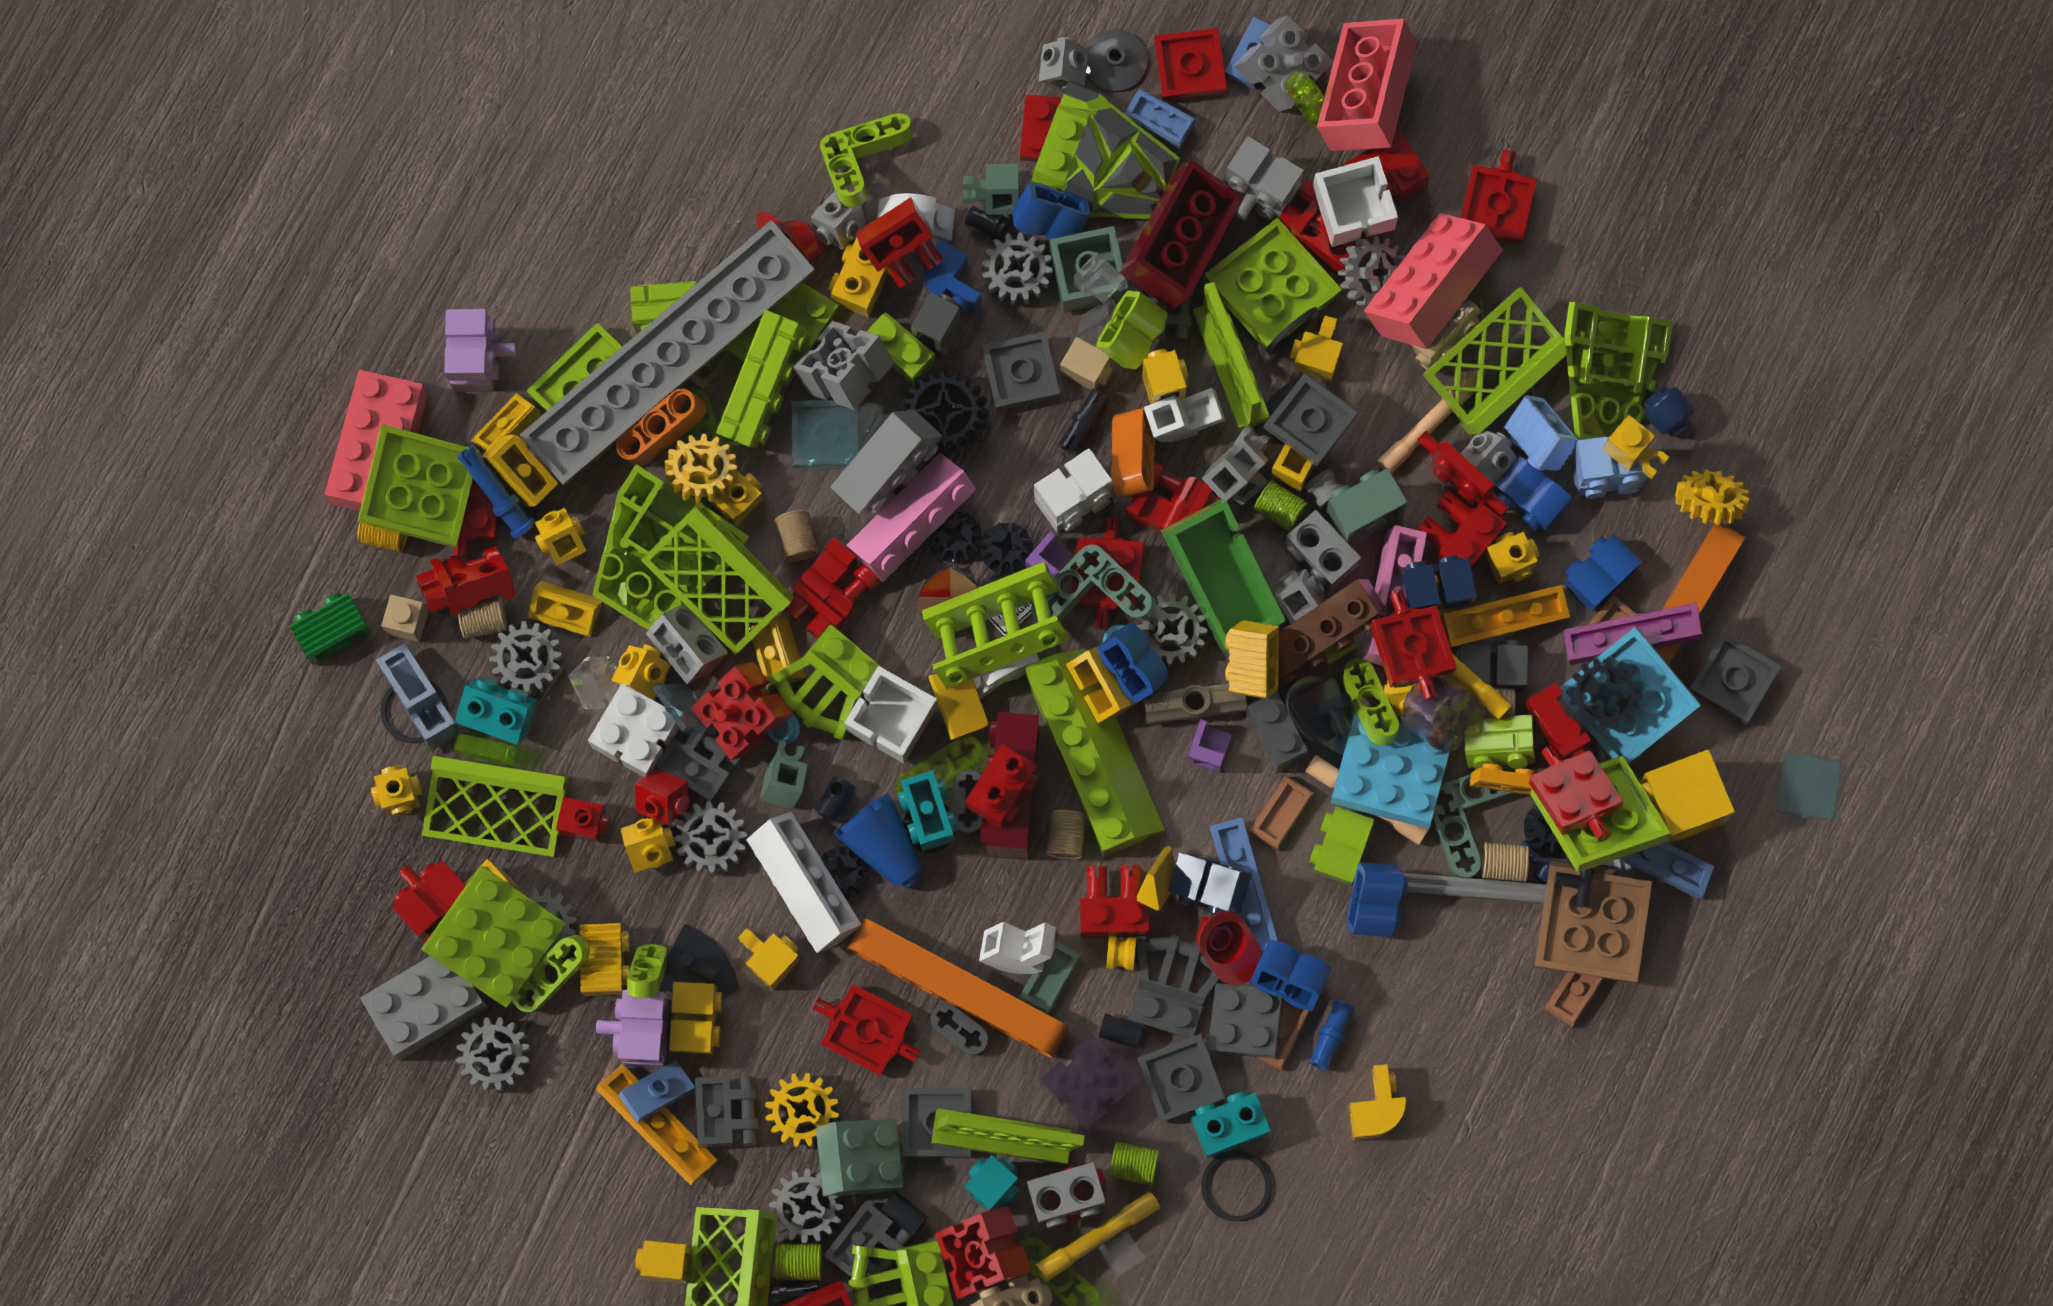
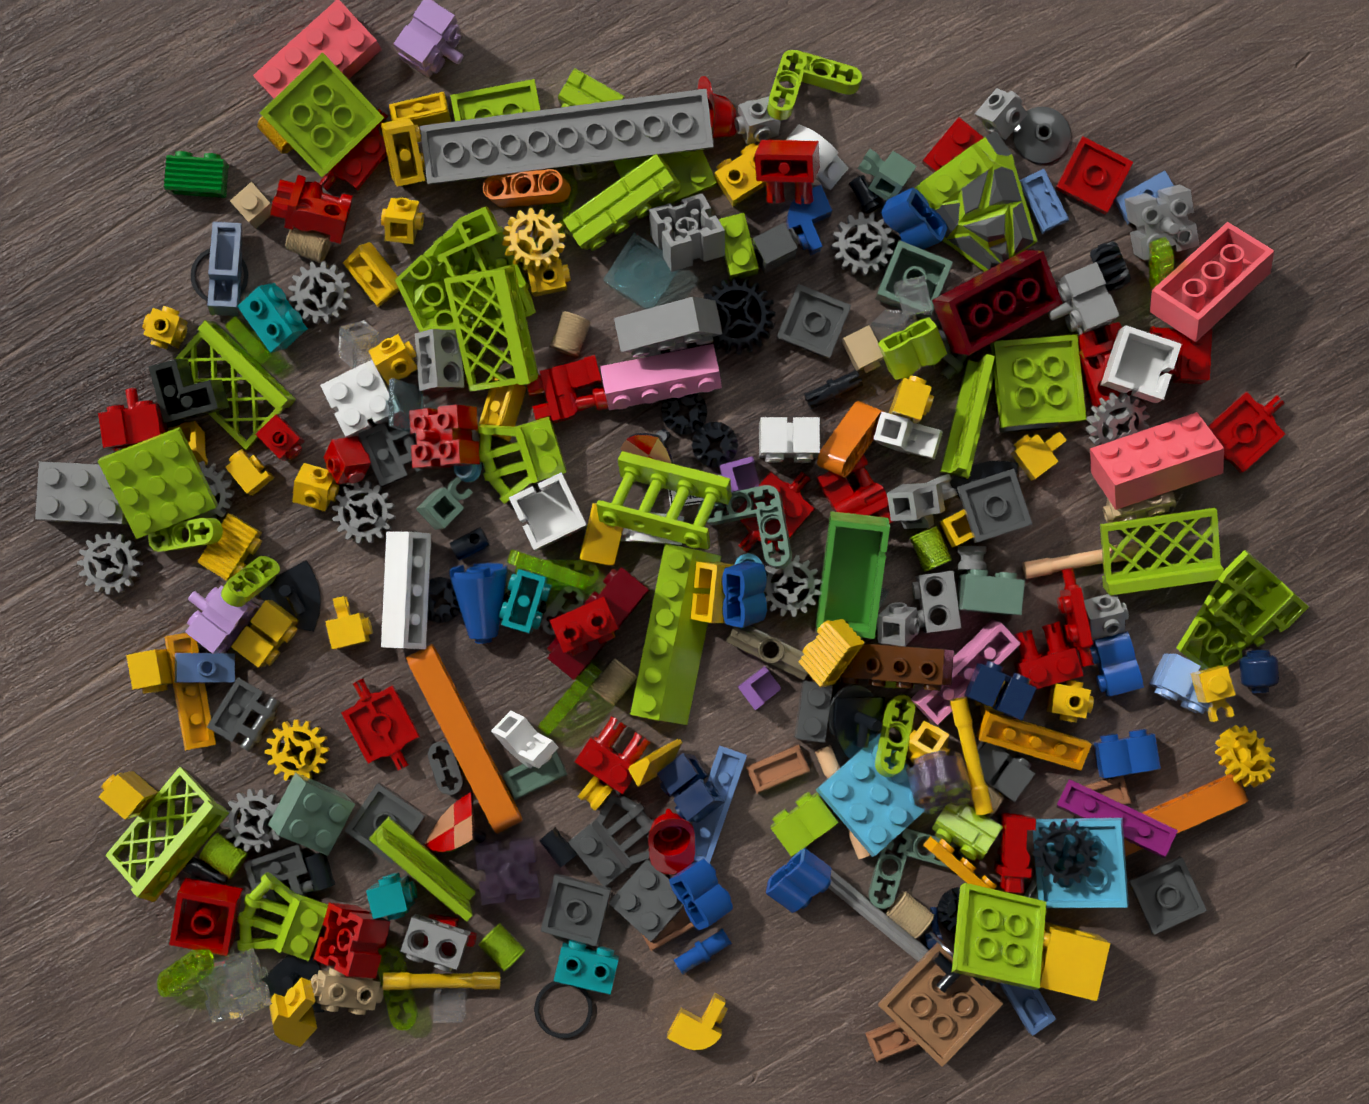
camera: 35 degrees right, 10 degrees up
blue pin [457,444,537,538] -> none
red plate [1370,590,1457,702] -> none
light blue brick [1504,395,1578,471] -> none
red plate [1529,745,1624,842] -> none
clear light blue piece [1776,753,1840,820] -> none
none -> yellow brick [126,649,173,694]
none -> pearl dark grey brick [149,359,230,423]
none -> yellow brick [225,449,275,496]
none -> shield [424,792,486,853]
none -> clear neon green beam [506,549,590,590]
none -> clear neon green beam [537,663,602,736]
none -> black gear [1090,241,1131,292]

